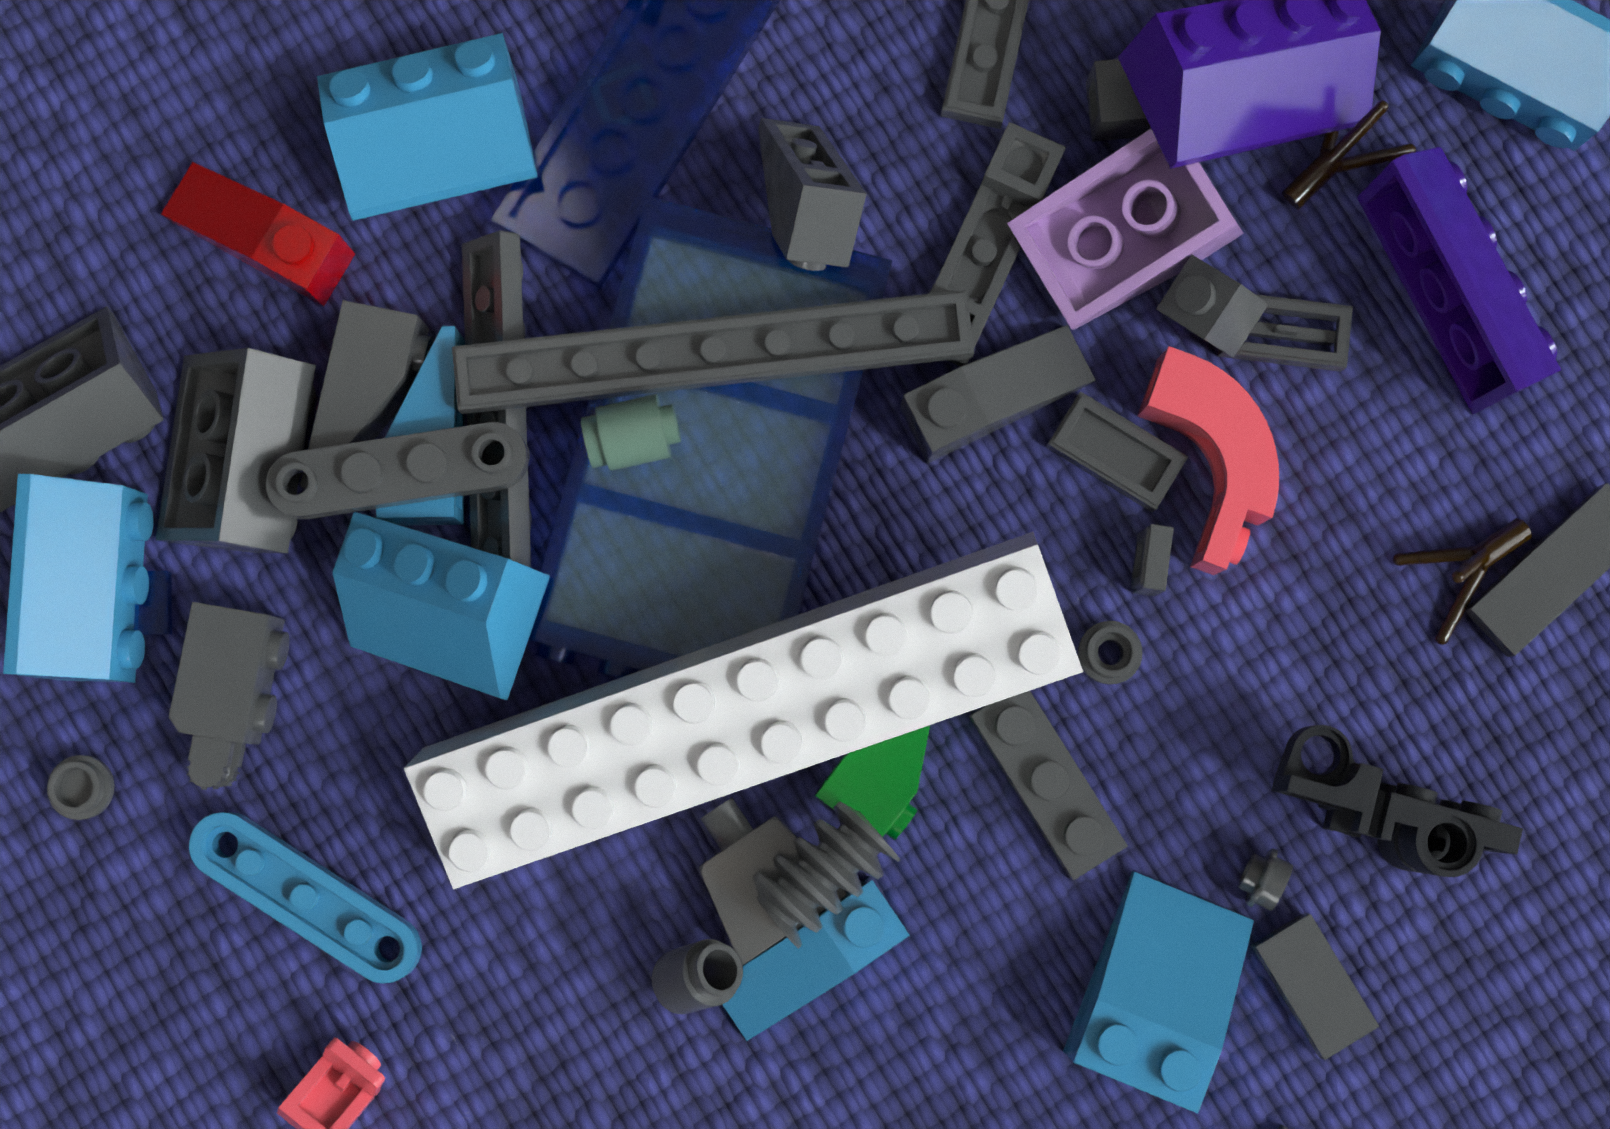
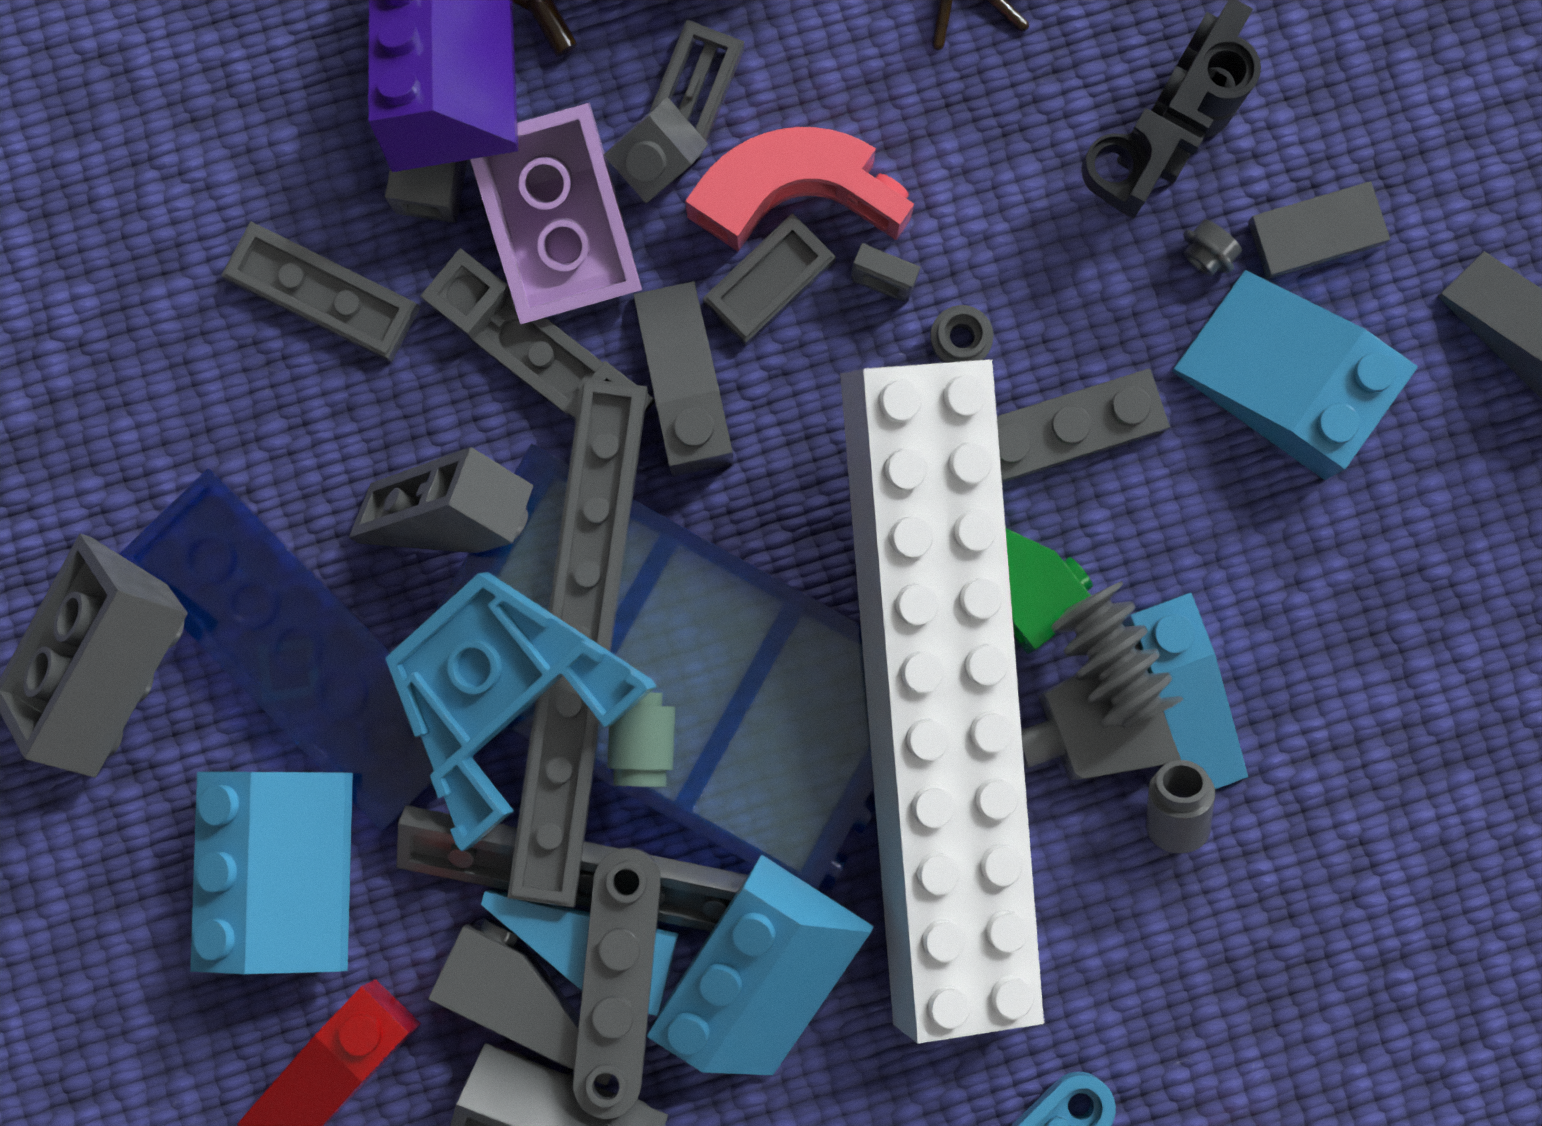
camera: 75 degrees left, 0 degrees up
none -> dark azure wing [385,572,657,852]

